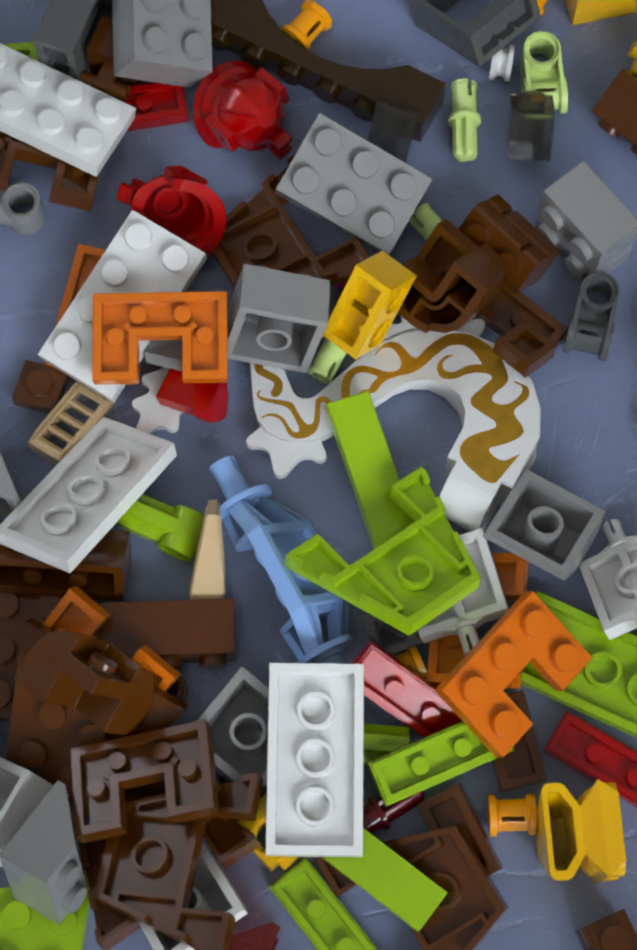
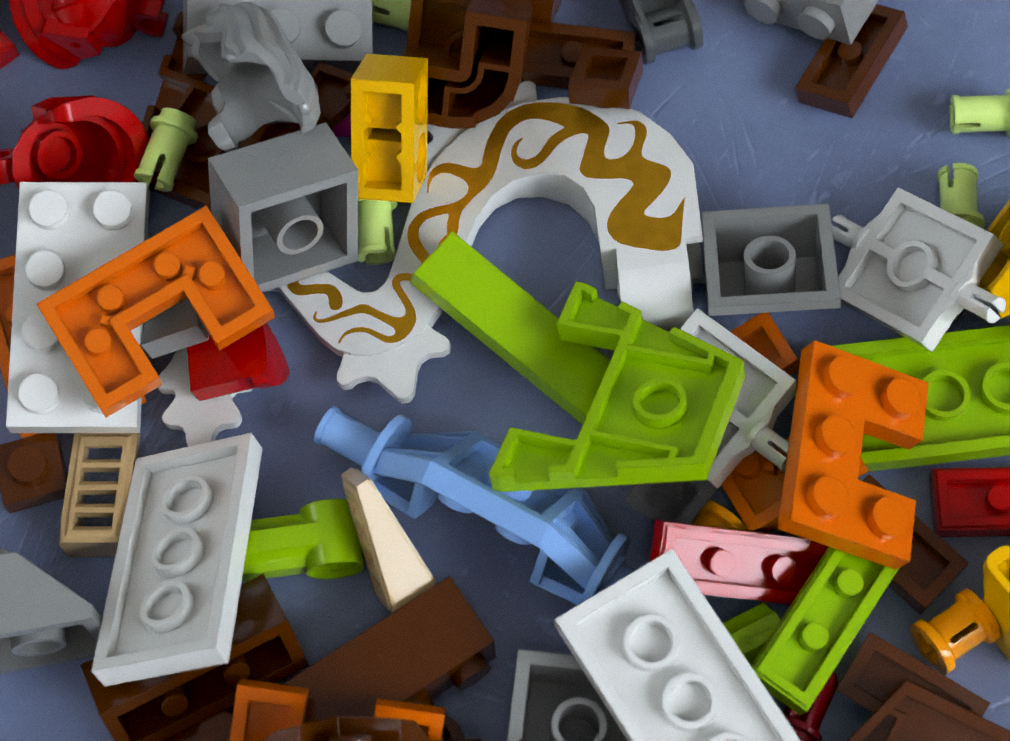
camera: 30 degrees left, 5 degrees down
none -> yellowish green pin [134,107,198,192]
none -> light grey hair [181,2,321,152]

